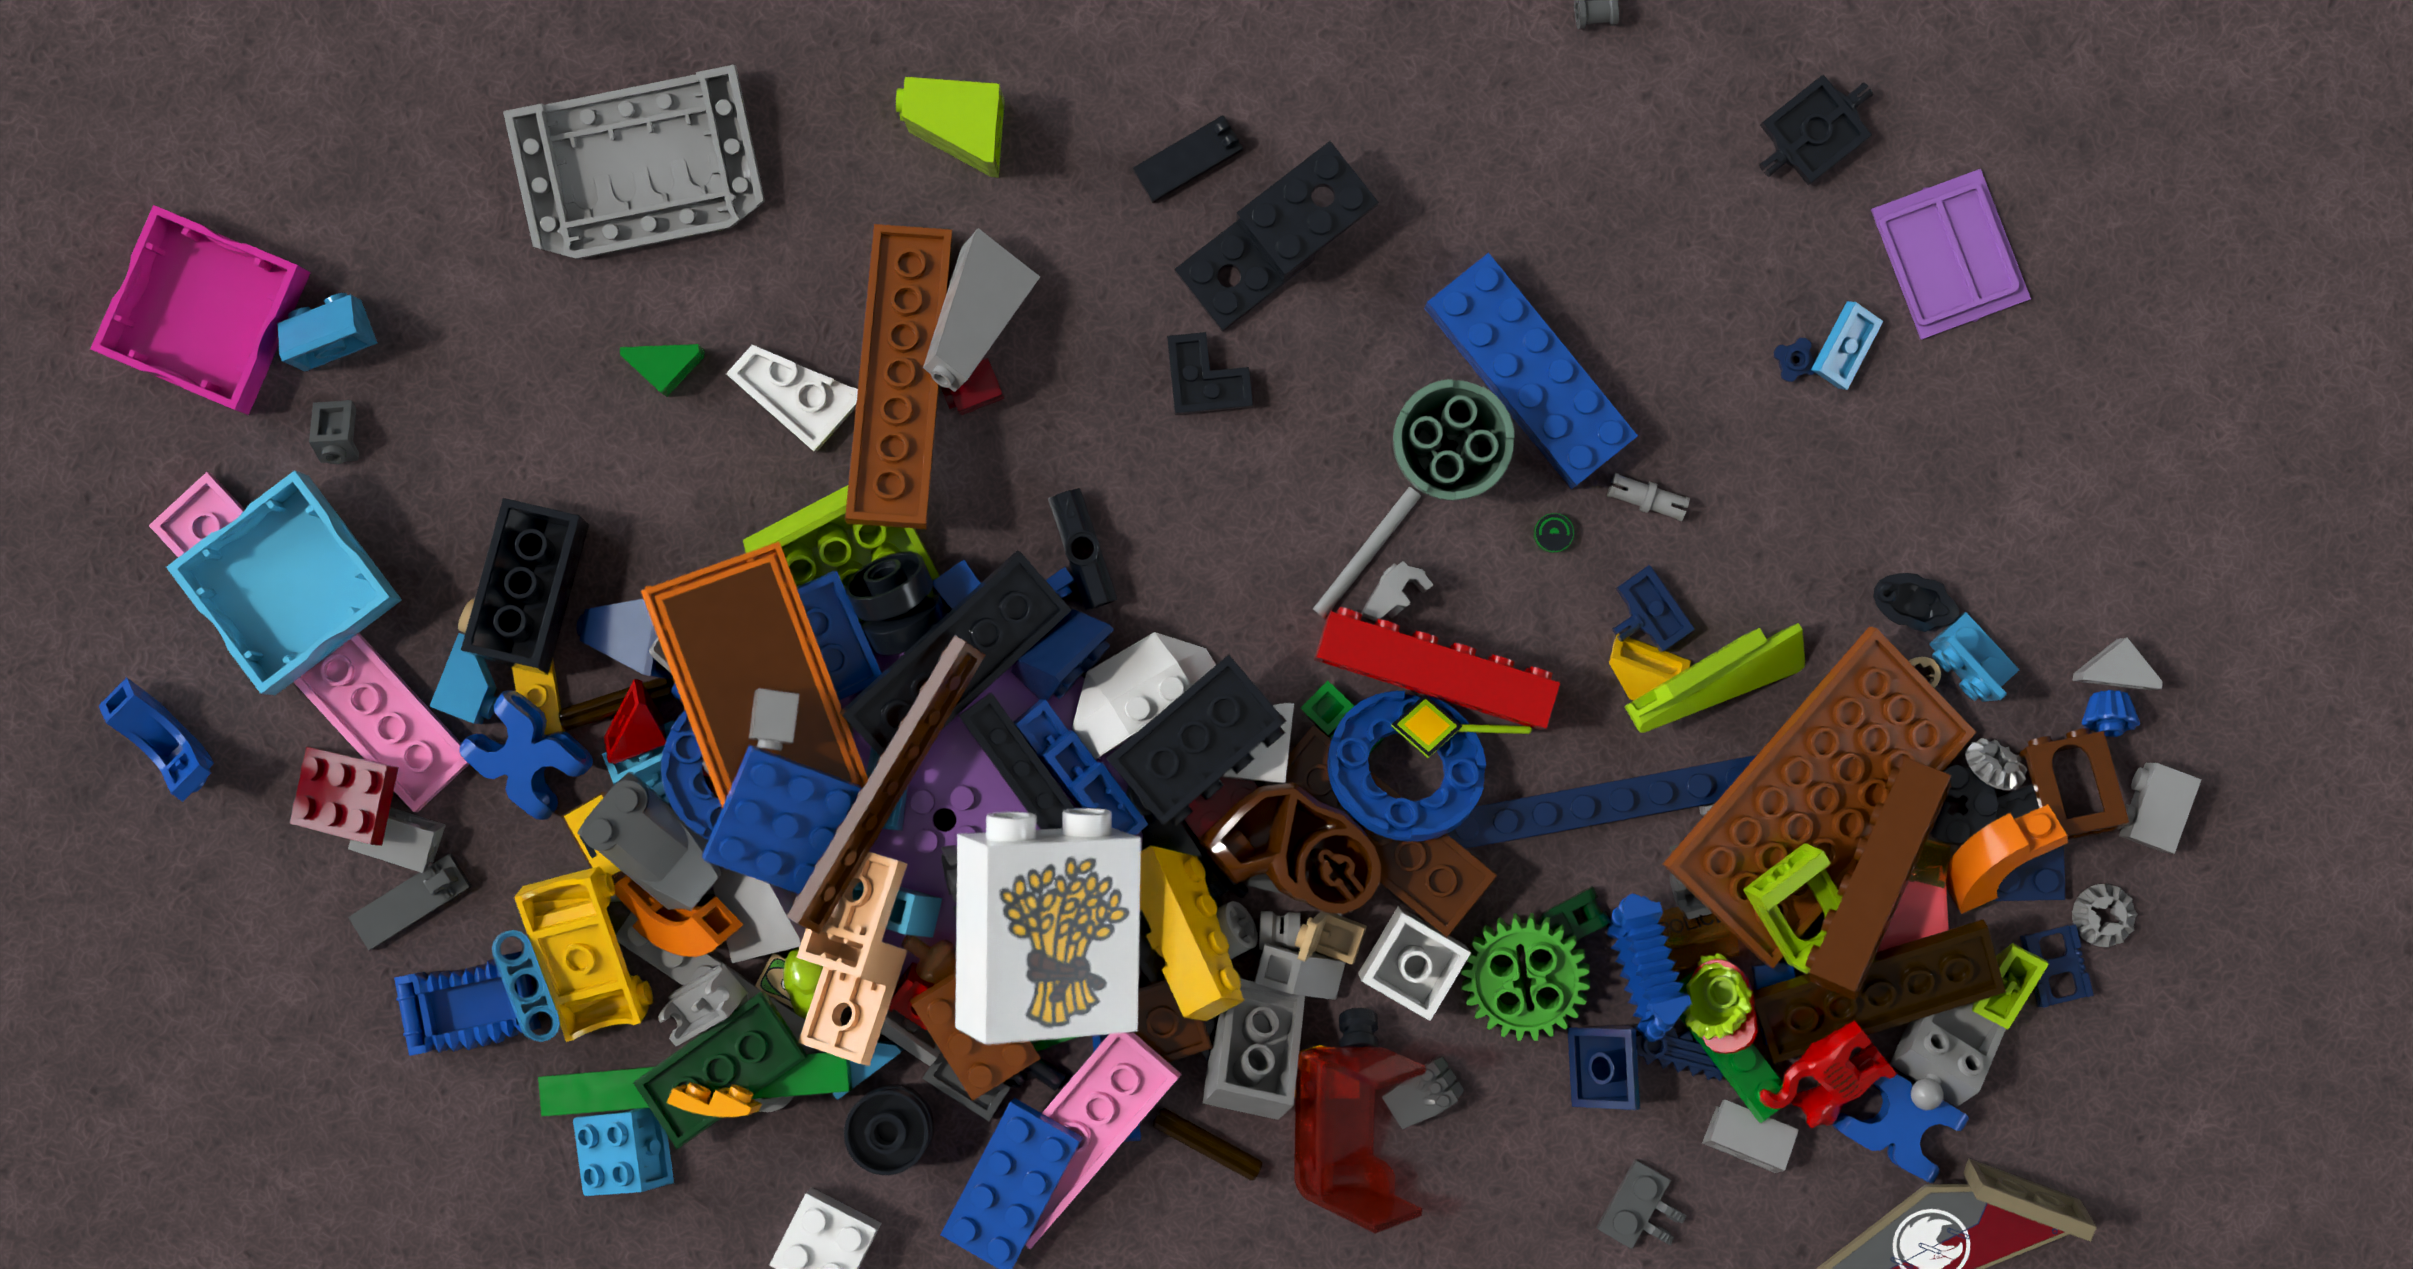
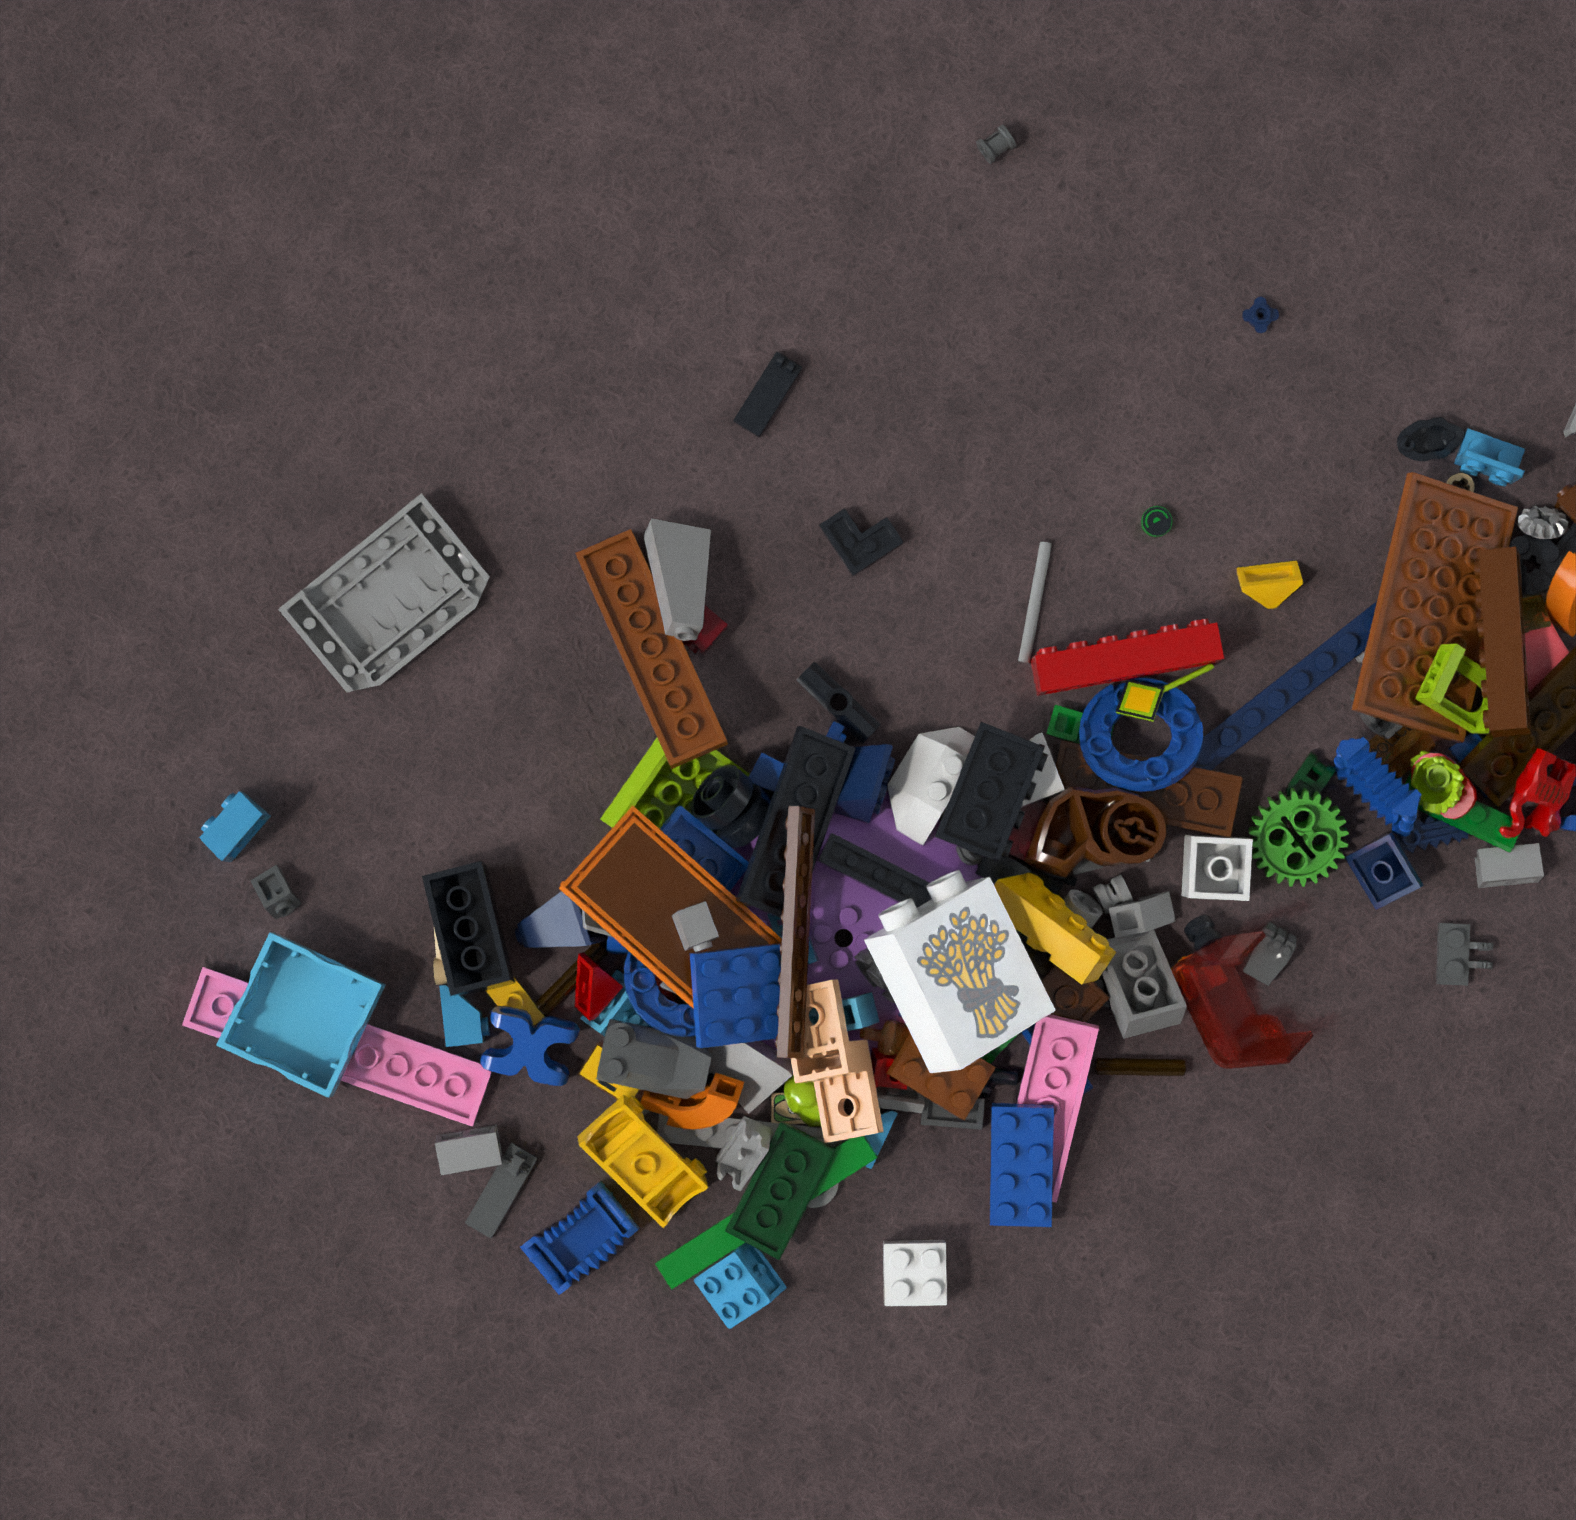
camera: 30 degrees left, 0 degrees up
dark pink tile [90,205,311,415] -> none
blue arch [99,677,214,802] -> none
dark red plate [290,747,399,846] -> none
dark azure beam [492,930,560,1042] -> none
green slope [620,344,705,397] -> none
light orange slope [667,1082,762,1117] -> none
white wing [726,345,858,453] -> none
black wheel [844,1084,934,1176] -> none
lime slope [896,77,1005,178] -> none
blue slope [1013,699,1148,835] -> none
black bracket [1174,141,1379,332] -> none
tan bracket [1295,911,1367,965] -> none
light grey hand [1362,561,1433,621] -> none
sand green cone [1393,379,1515,501] -> none
blue brick [1424,252,1638,490] -> none
light grey pin [1607,472,1690,521] -> none
dark blue plate [1612,565,1695,652] -> none
lime wedge [1624,623,1805,733] -> none
black plate [1759,74,1873,186] -> none
dark azure plate [1811,301,1883,390] -> none
medium lavender piece [1871,169,2031,340] -> none

